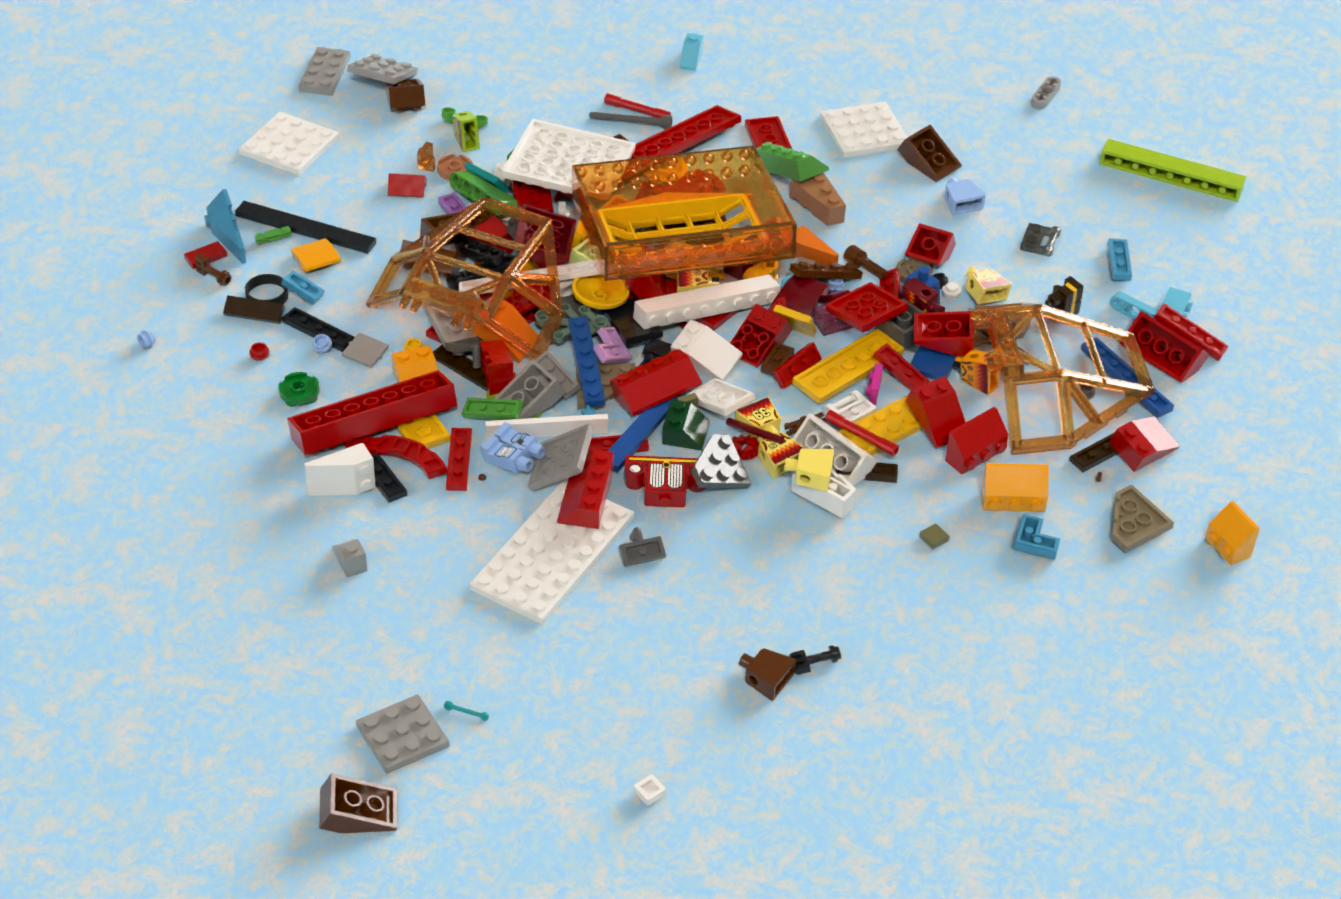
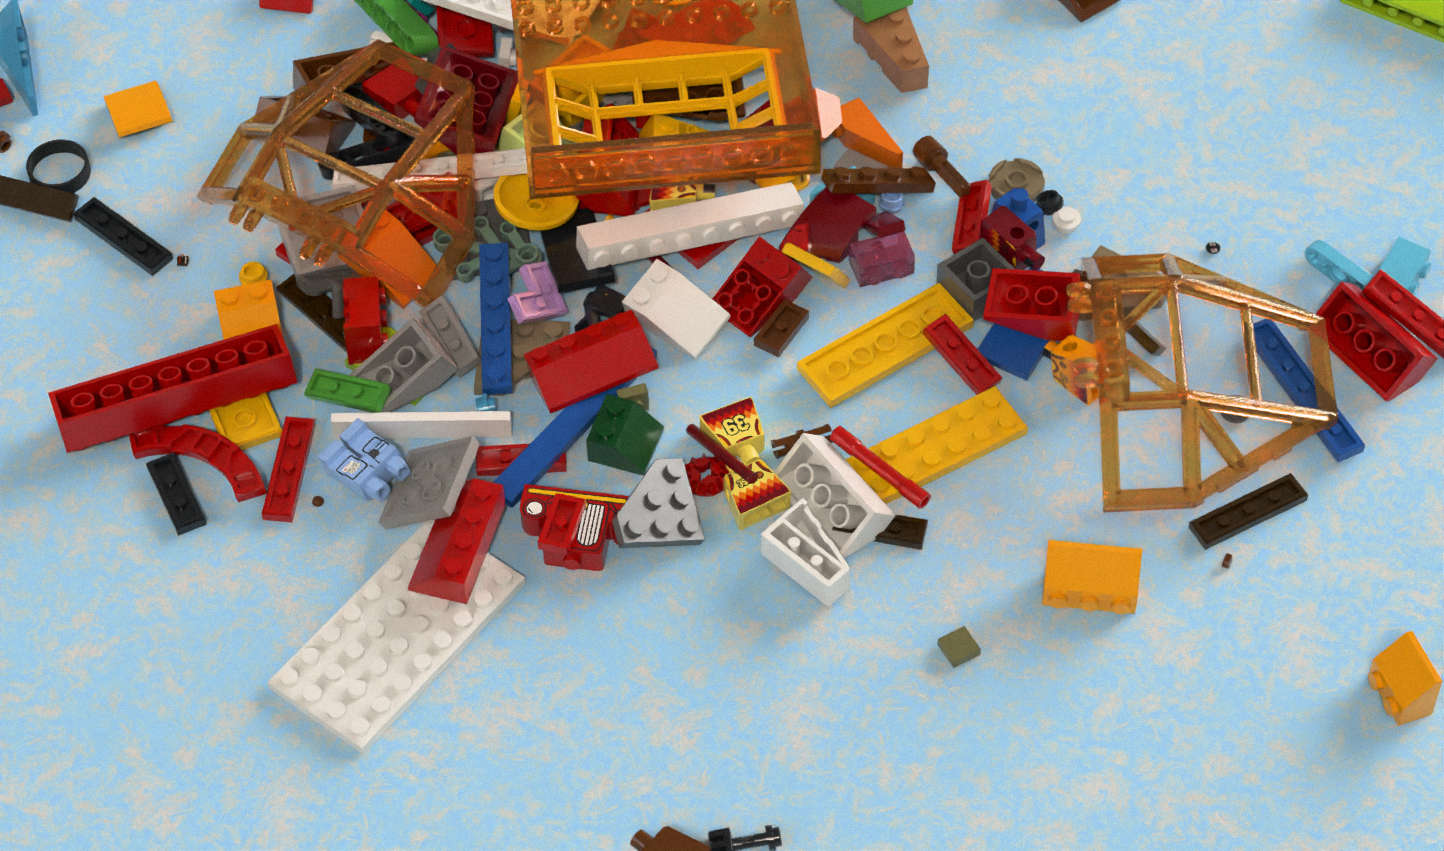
camera: 10 degrees right, 10 degrees up
black tile [235,201,376,254] -> none
red plate [249,342,269,360] -> none
bright green axle [254,226,291,245] -> none
green plate [278,372,320,407] -> none
dark azure plate [281,270,325,305] -> none
white slope [304,443,376,496] -> none
light blue plate [312,334,332,353] -> none
light grey slope [332,539,367,577] -> none
light grey piece [342,332,389,368] -> none
medium lavender plate [438,192,469,214] -> none
dark grey plate [619,527,666,567] -> none
white tile [687,378,755,416] -> none
red tile [772,342,822,389] -> none
light yellow torso [784,448,834,492] -> none
white plate [823,390,877,423] -> none
red plate [825,282,908,333] -> none
dark pink plate [866,363,883,405] -> none
red slope [905,223,956,266] -> none
red slope [905,376,966,449] -> none
light blue torso [944,177,986,216] -> none
red slope [945,407,1009,475] -> none
light yellow torso [965,267,1012,304] -> none
dark azure brick [1014,514,1060,560] -> none
clear smoke plate [1020,223,1061,257] -> none
dark brown hips [1045,276,1084,321] -> none
dark azure plate [1107,238,1132,281] -> none
red slope [1109,417,1180,472] -> none
dark tan plate [1112,485,1174,553] -> none
none -> red plate [538,493,586,555]

